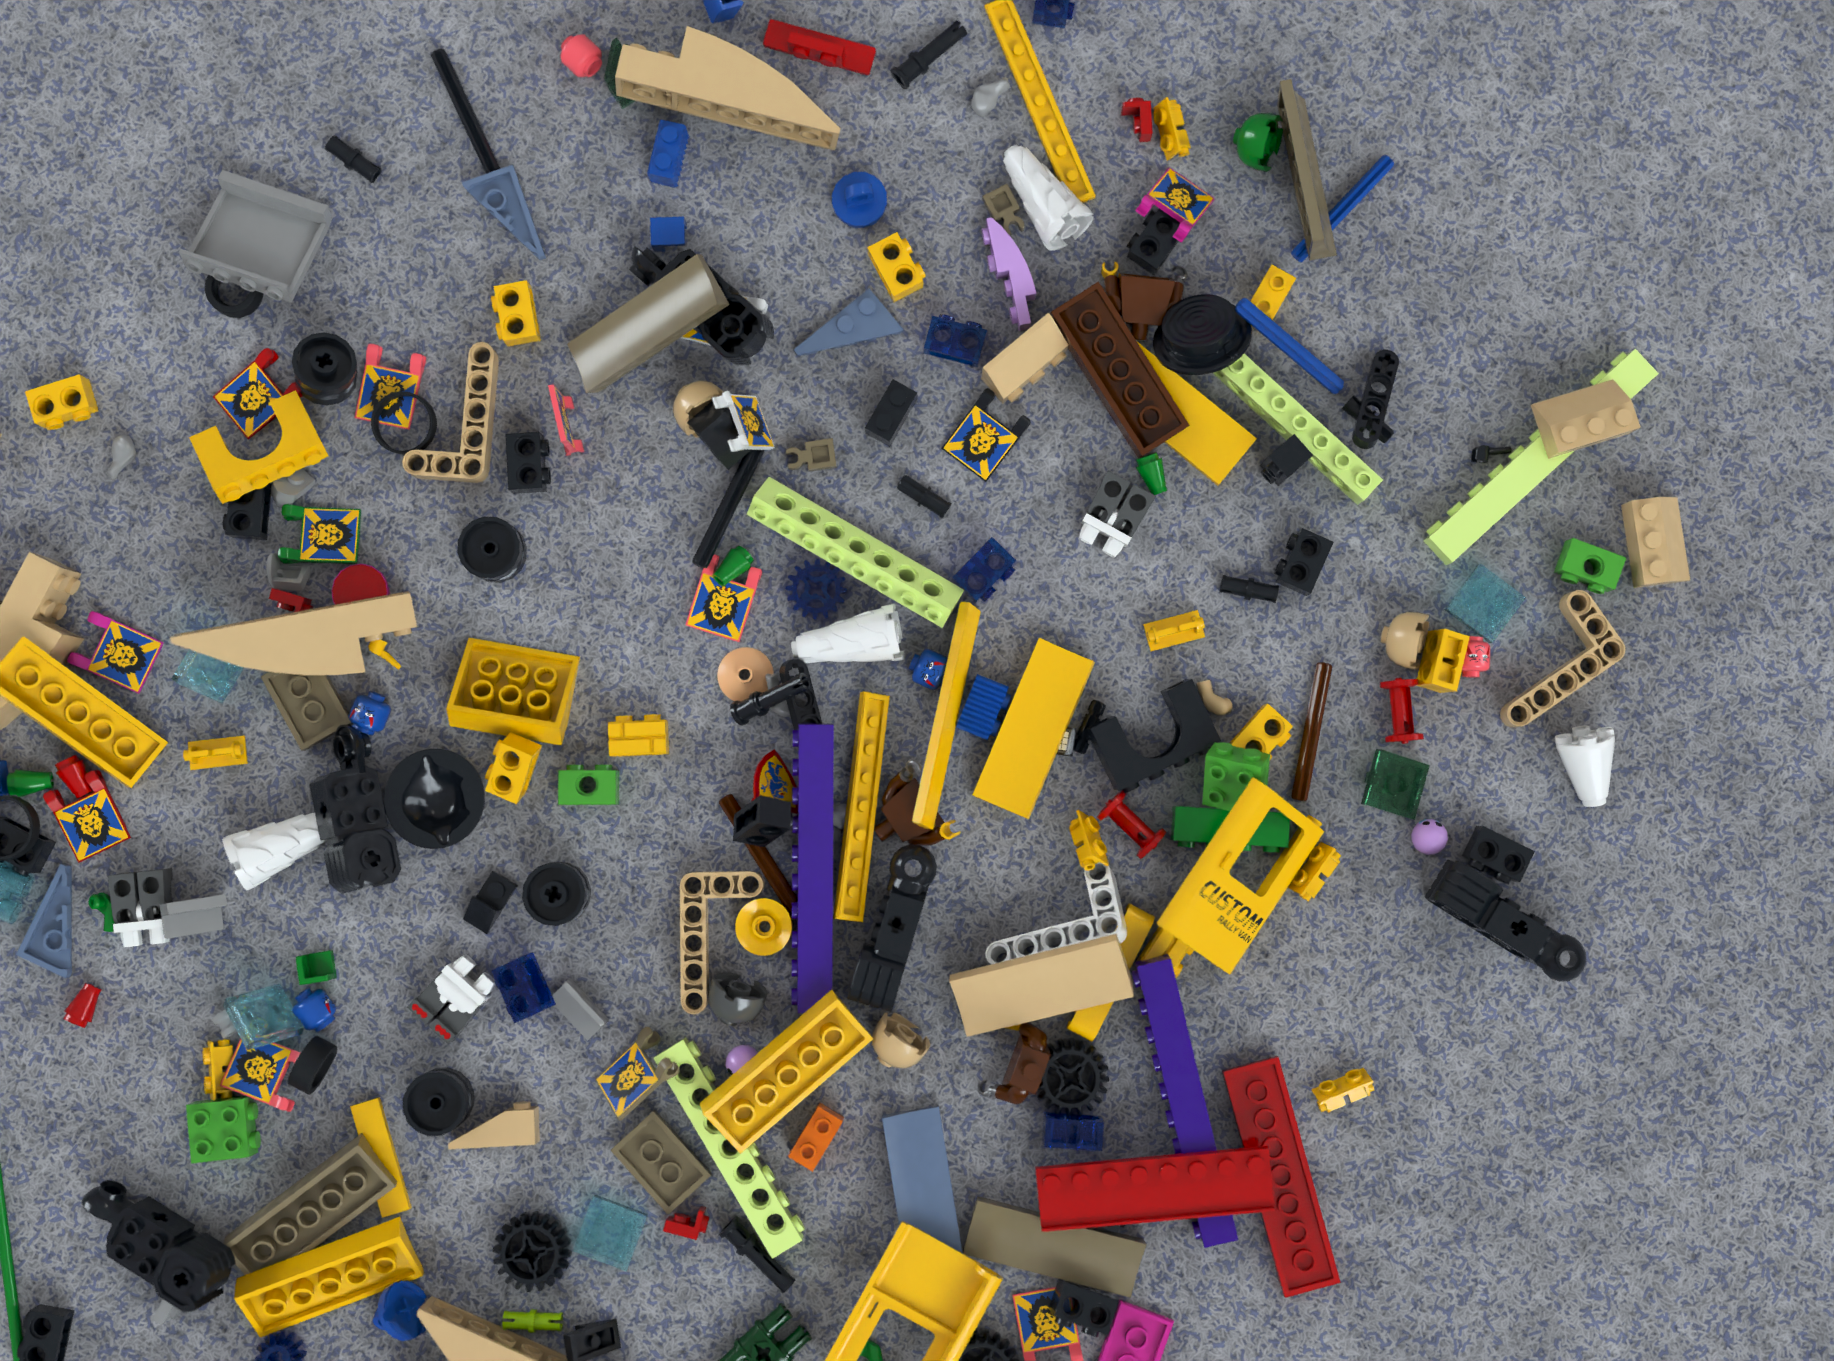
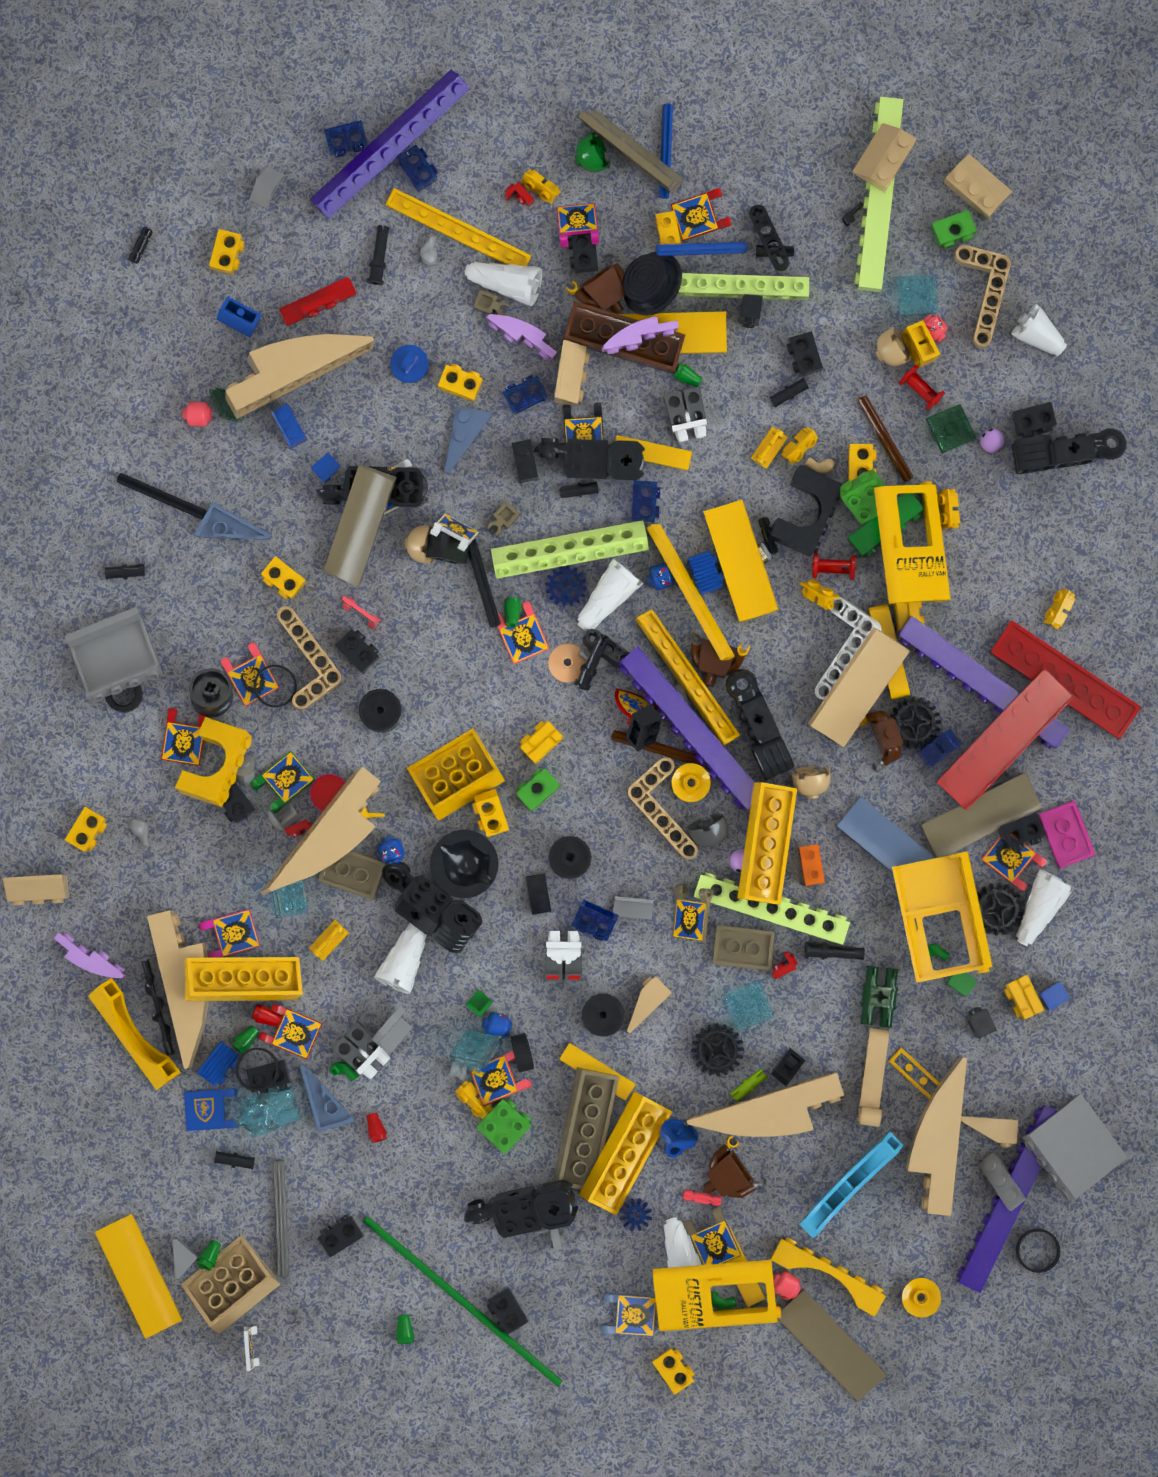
camera: 35 degrees left, 0 degrees up
none -> black brick [533,438,645,481]
none -> lavender slope [601,316,679,354]
none -> yellow tile [615,435,692,471]
none -> flag [671,188,732,241]
none -> yellow hinge [781,426,818,466]

